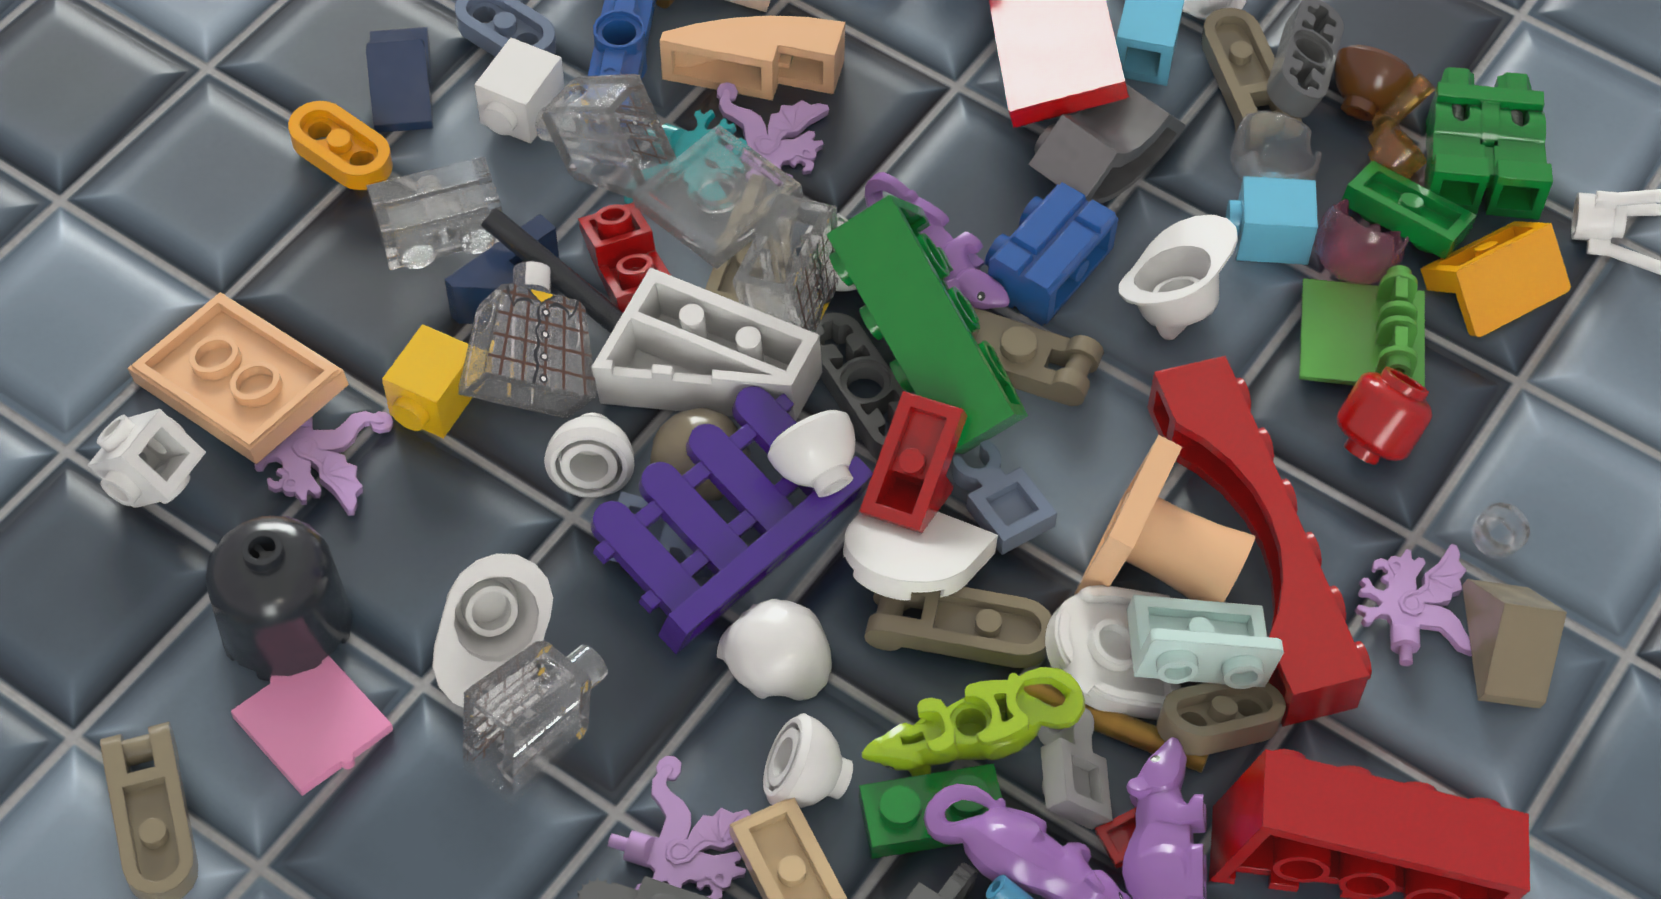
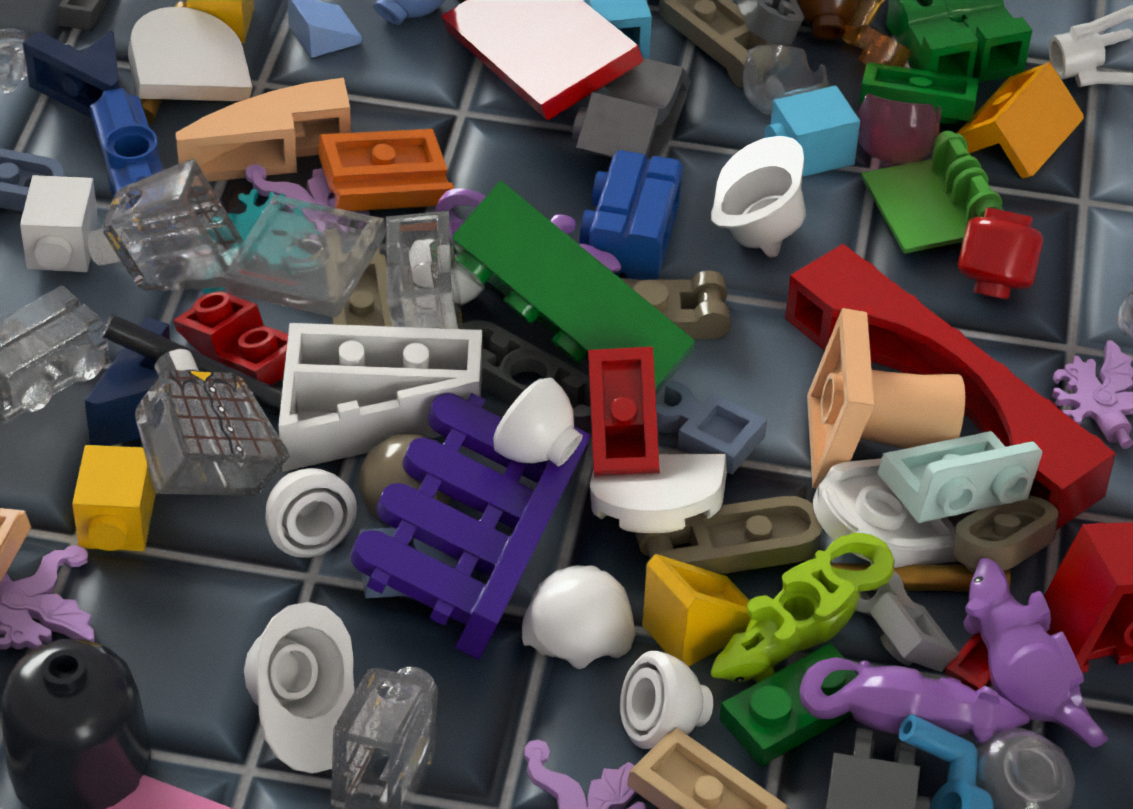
camera: 25 degrees left, 10 degrees down
none -> orange plate [317,129,454,212]
none -> yellow slope [642,554,751,667]

